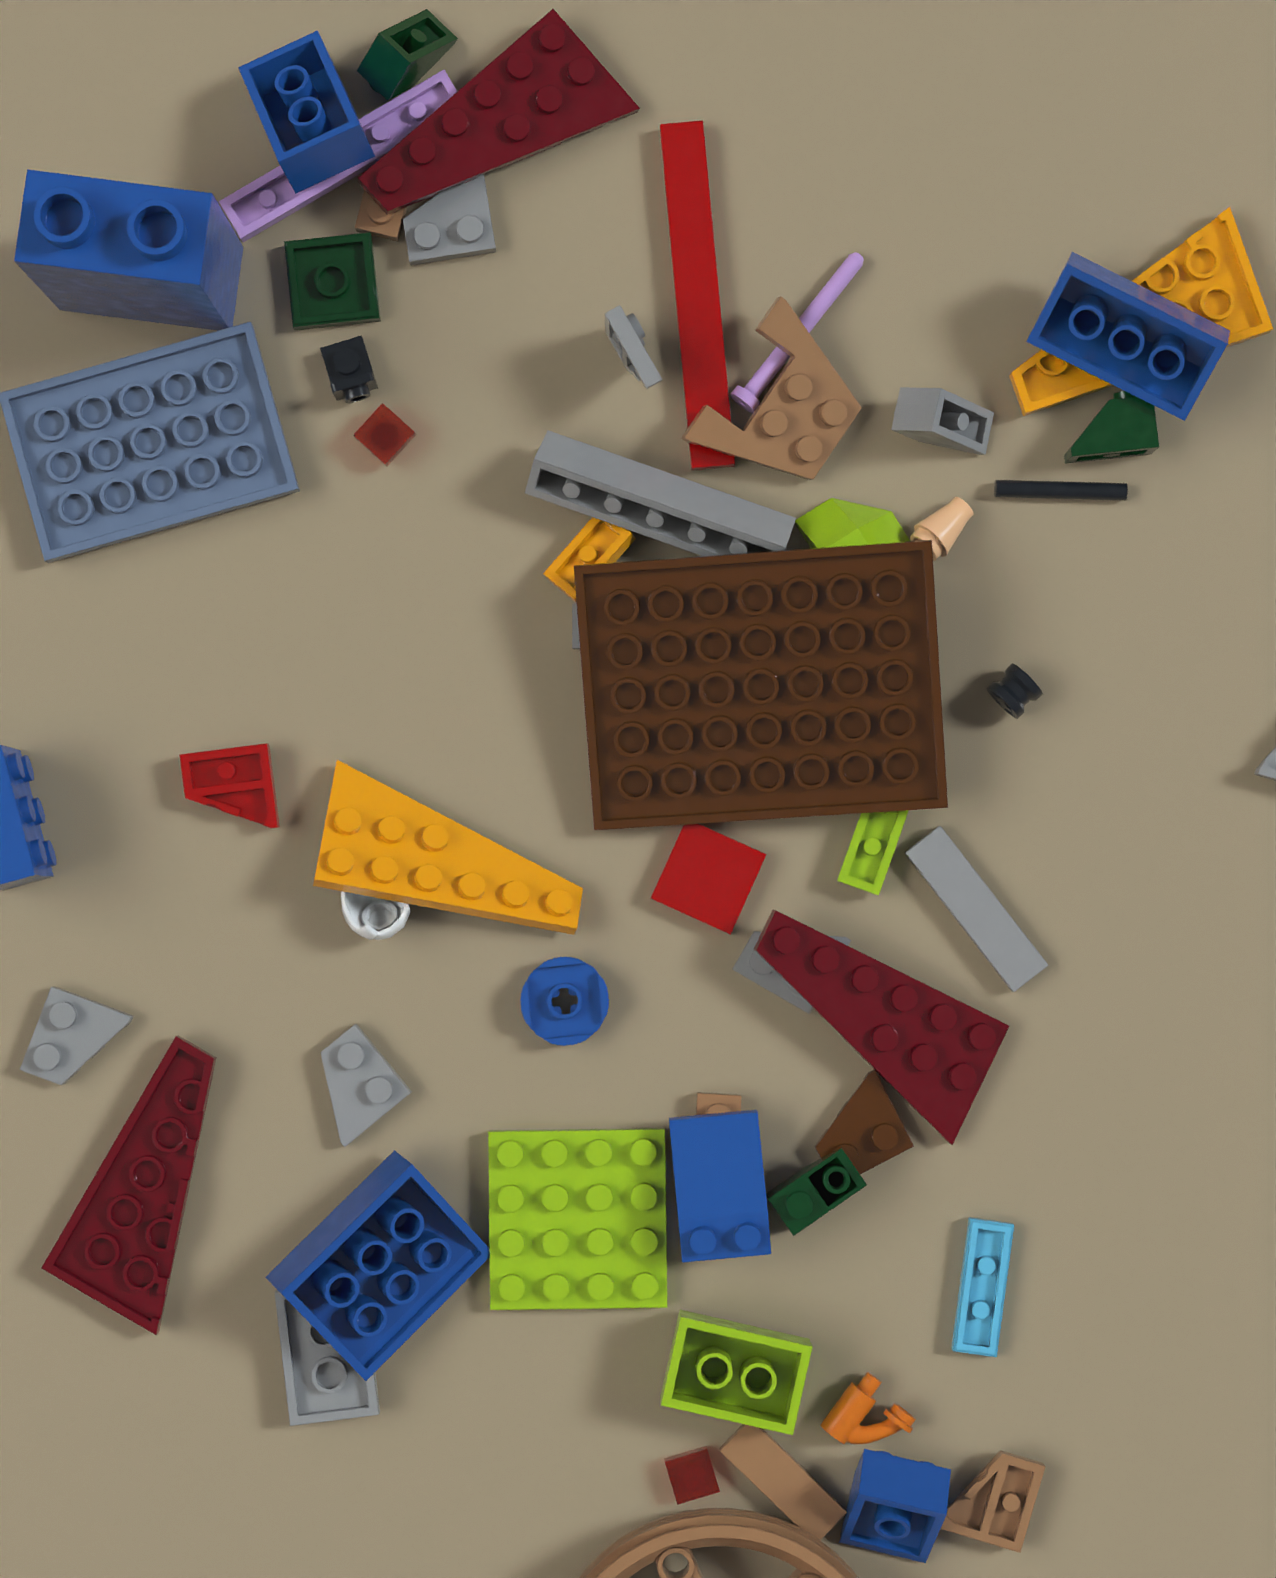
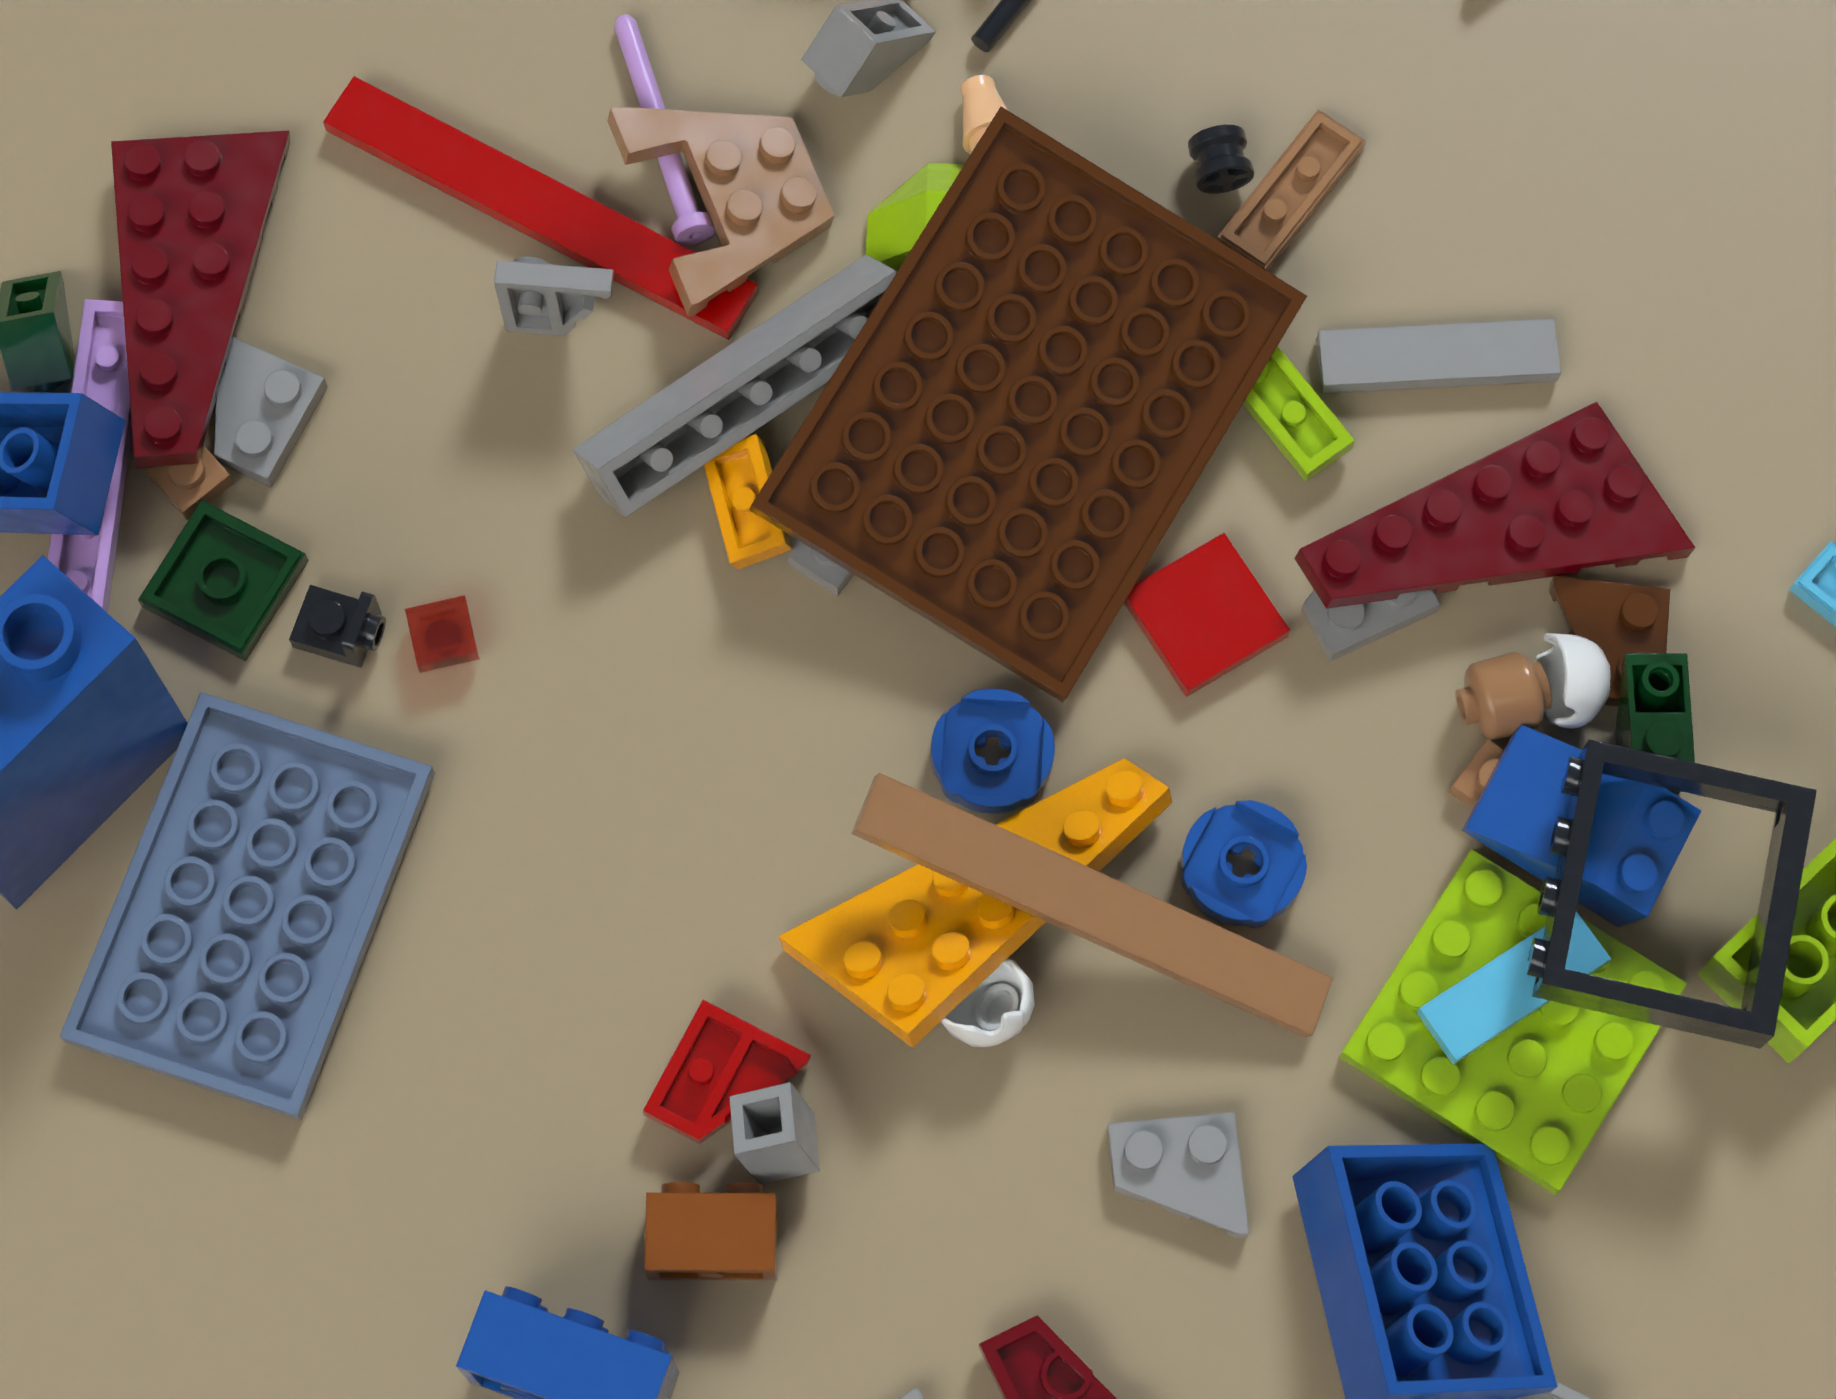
camera: 55 degrees left, 15 degrees down
none -> dark orange brick [644,1182,778,1281]
none -> light grey brick [729,1082,820,1184]
none -> medium nougat tile [851,772,1333,1038]
none -> blue plate [931,689,1055,814]
none -> medium nougat tile [1217,110,1366,271]
none -> medium azure tile [1417,911,1611,1065]
none -> medium nougat head [1455,652,1552,740]
none -> black window [1527,739,1817,1049]
none -> white hair [1536,633,1611,729]

